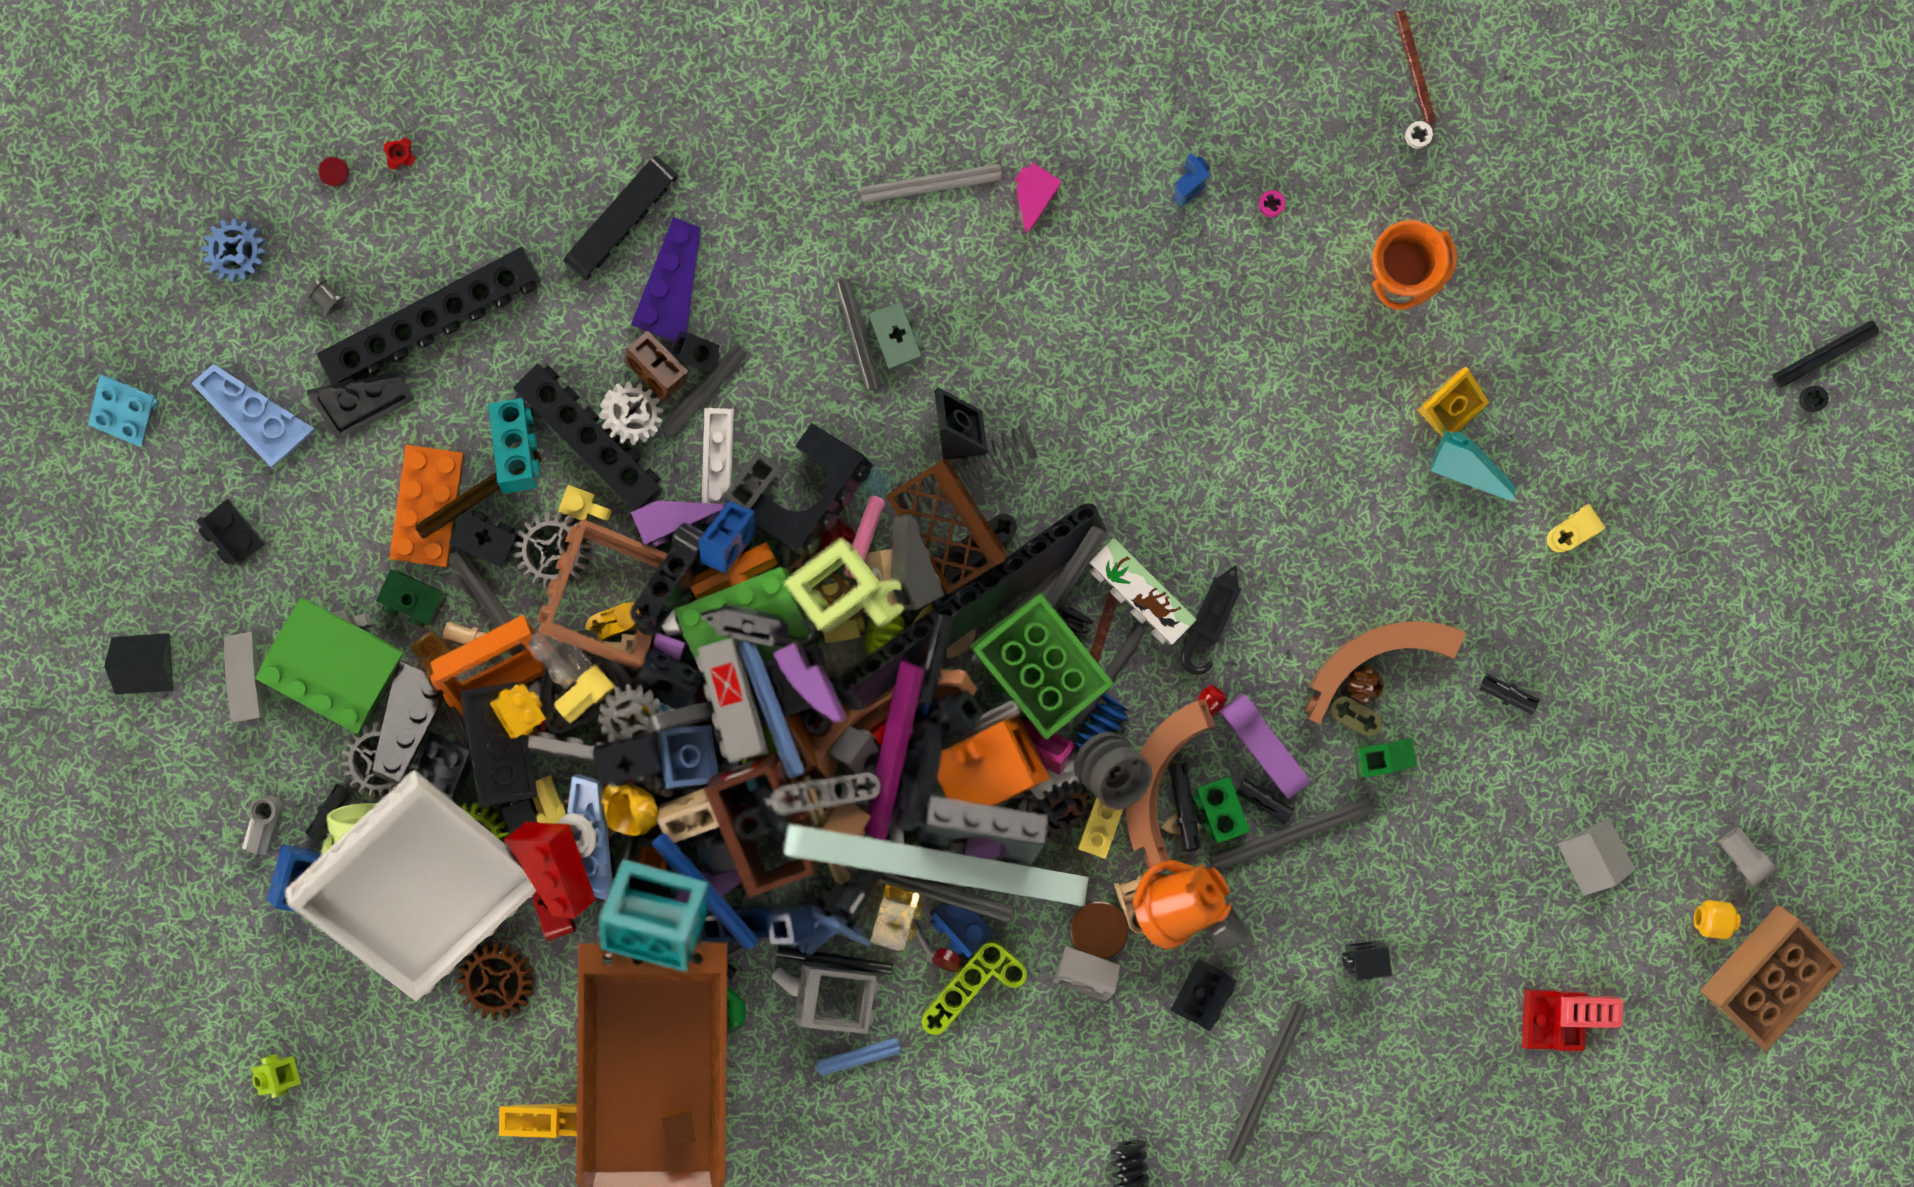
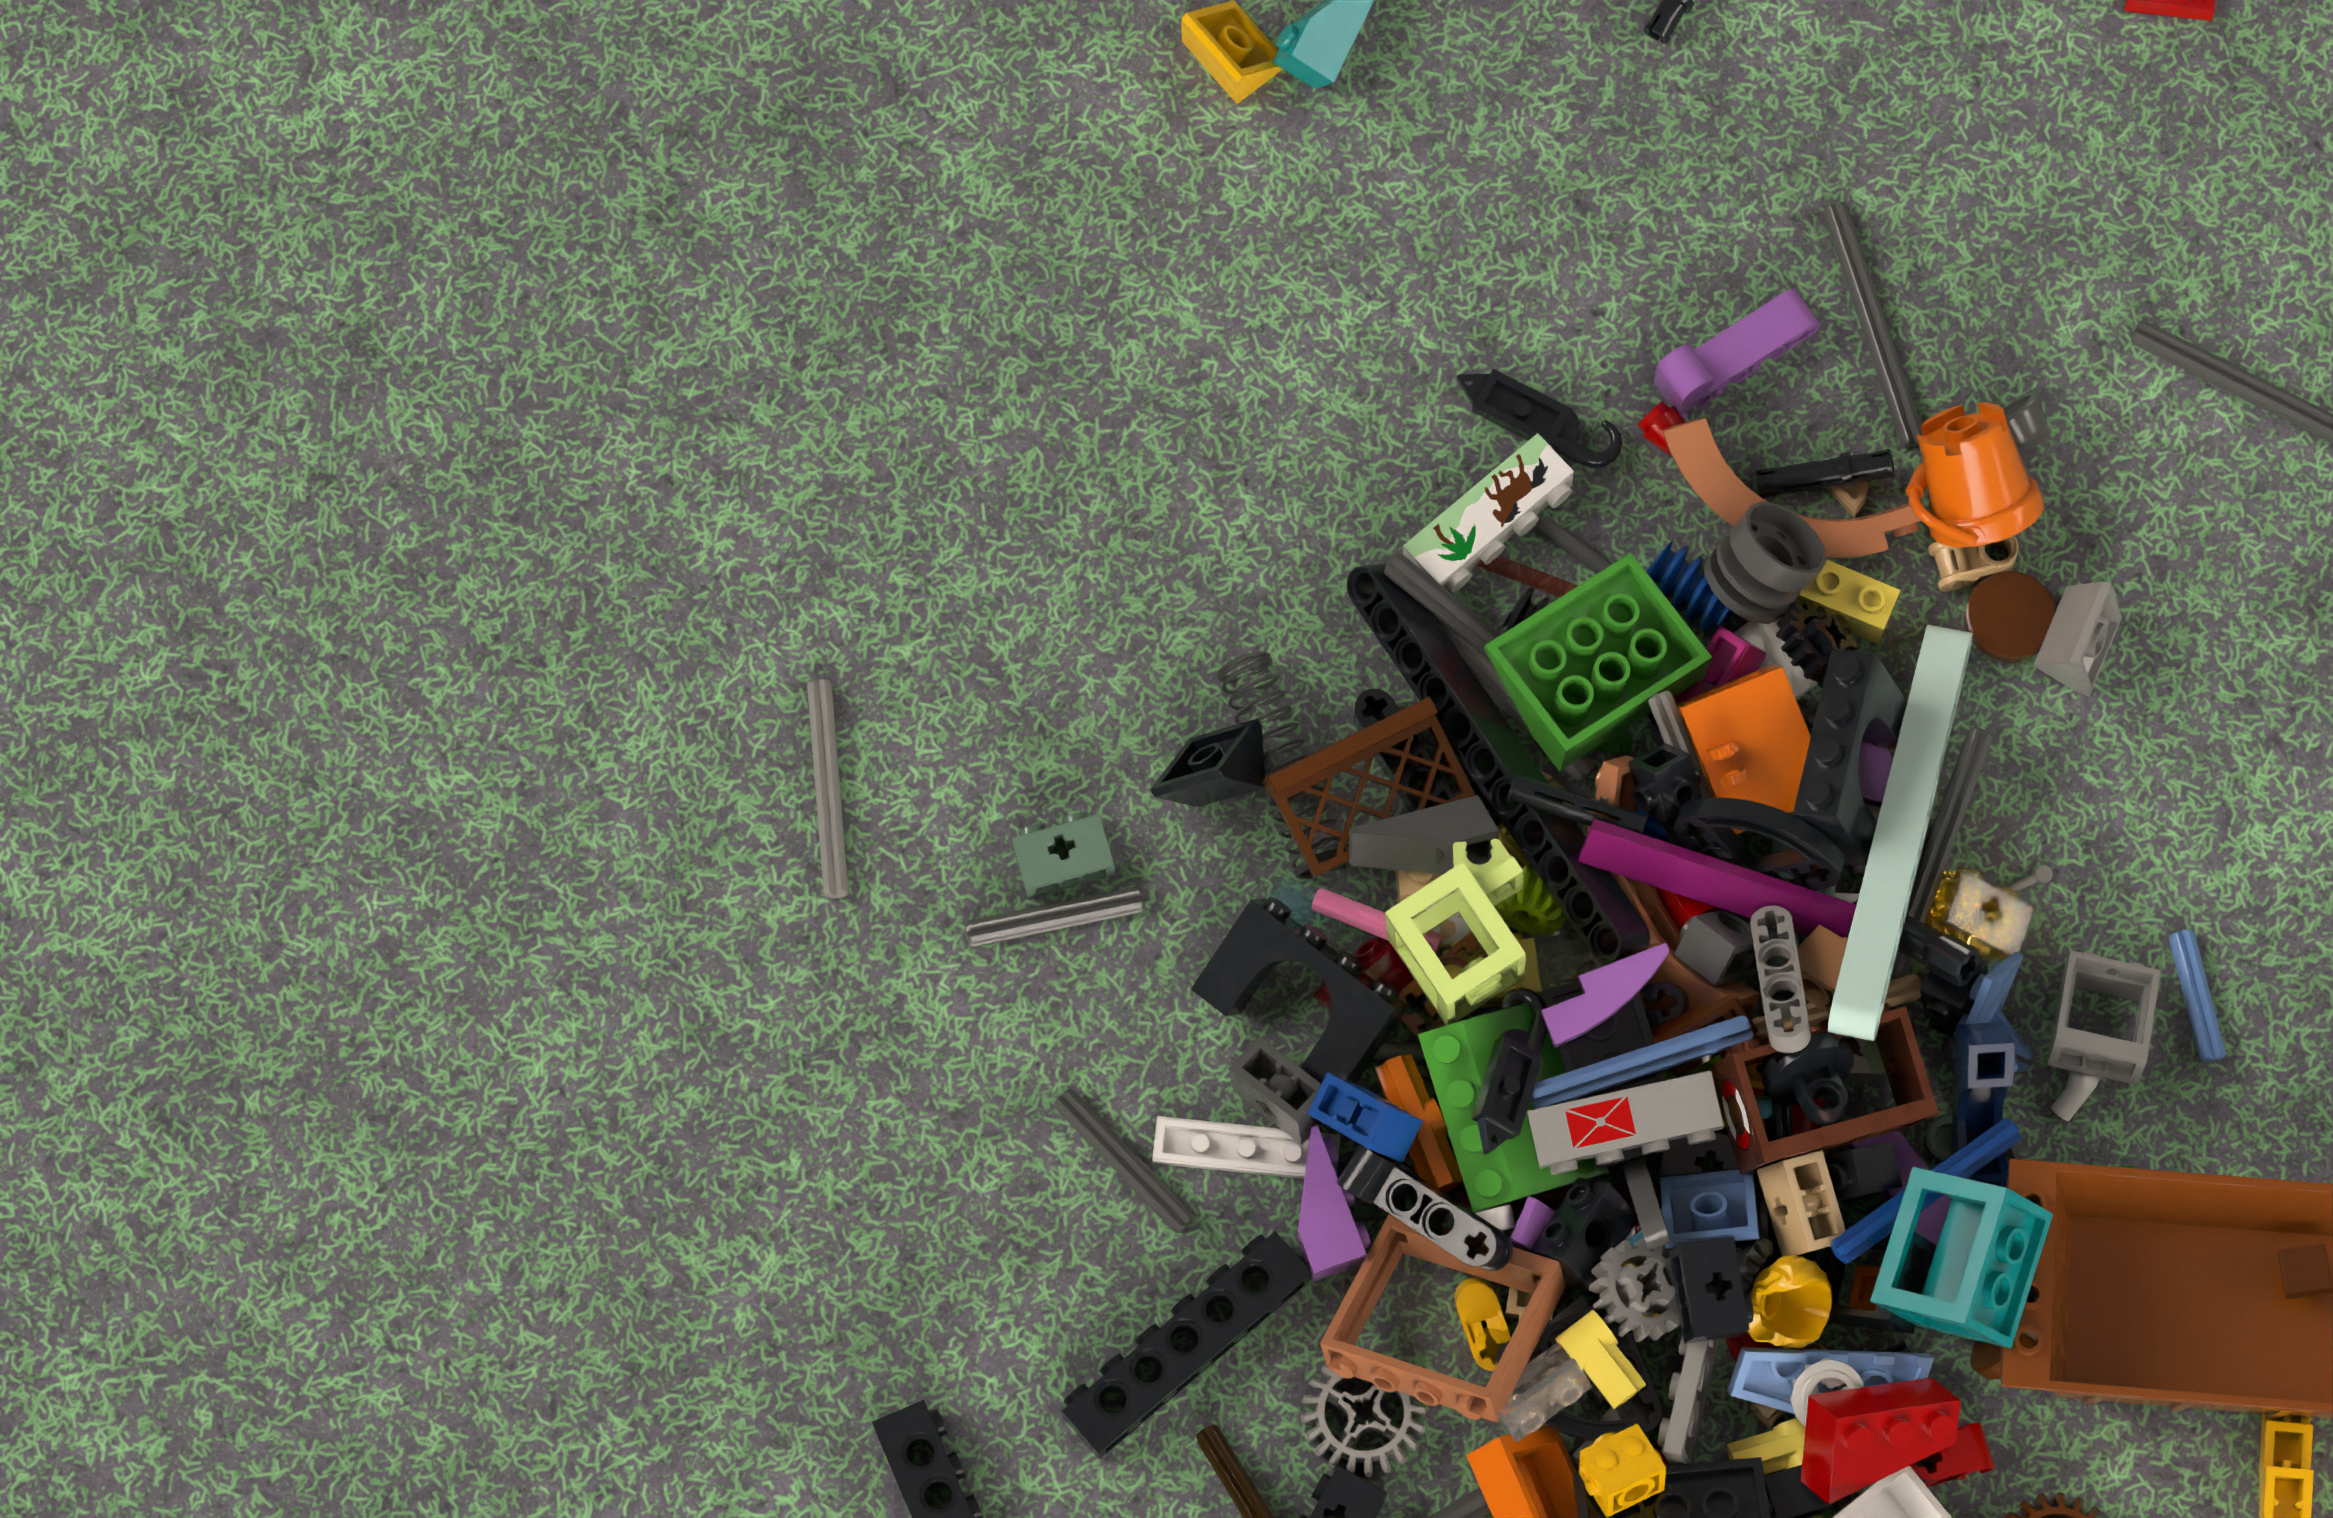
camera: 90 degrees left, 15 degrees down
teal brick [488,398,541,494] -> none
light yellow plate [558,485,612,521] -> none
black beam [563,156,679,281] -> none
white gear [599,381,663,445] -> none
reddish brown brick [624,331,688,402] -> none
dark purple wing [631,217,701,342] -> none
black brick [672,331,720,373] -> none
black bar [777,946,893,975] -> none
lime beam [922,940,1027,1035] -> none
blue bracket [930,902,995,958] -> none
dark red tile [932,948,962,972] -> none
dark pink slope [1015,162,1062,233] -> none
black bracket [1170,959,1237,1031] -> none
blue bracket [1174,153,1210,207] -> none
green brick [1193,775,1250,843] -> none
black pin [1236,778,1295,825] -> none
dark pink bush [1258,190,1285,218] -> none
nougat arch [1305,621,1467,724] -> none
olive beam [1329,696,1382,736] -> none
black brick [1342,940,1392,981] -> none
reddish brown gear [1347,666,1384,704] -> none
green slope [1354,738,1417,778] -> none
orange piece [1372,220,1458,310] -> none
clear red bar [1394,10,1437,124] -> none
white bush [1405,121,1433,149] -> none

